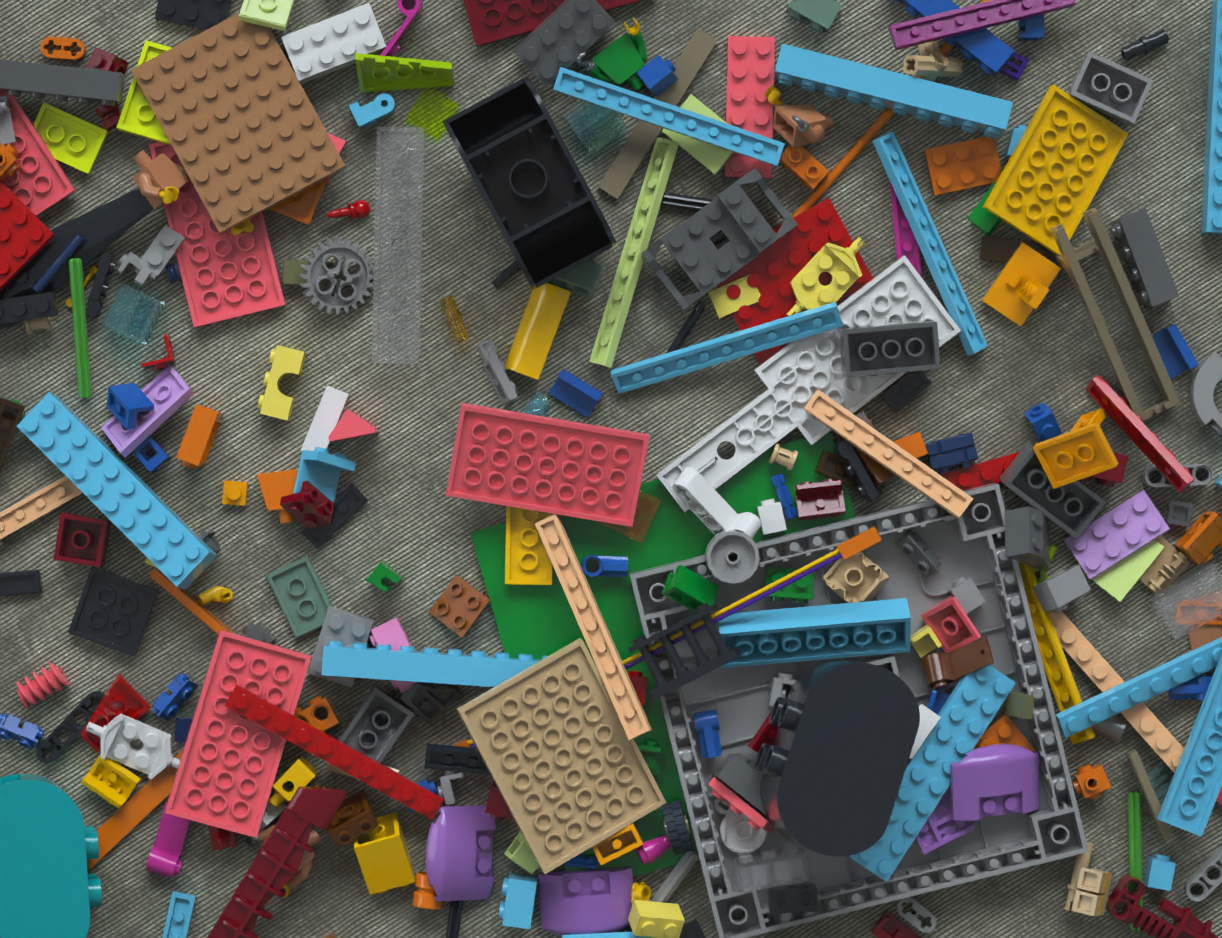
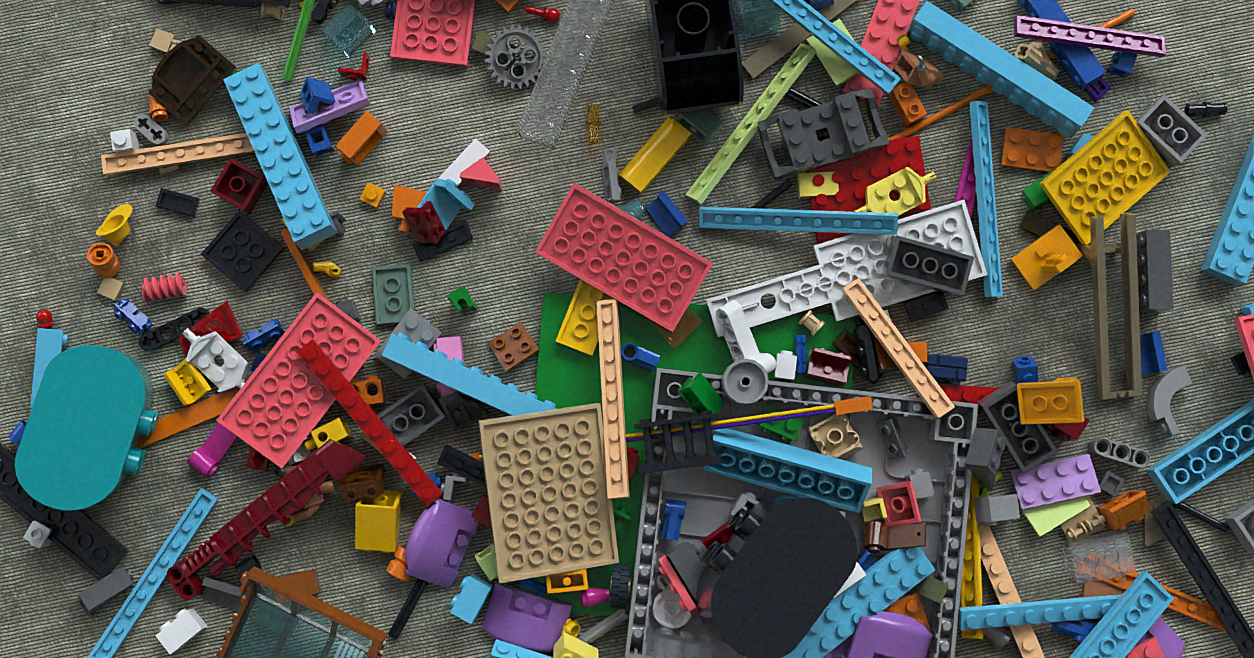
camera: 20 degrees right, 5 degrees down
light yellow arch [257,345,307,421] -> none
red plate [1085,375,1194,493] -> none

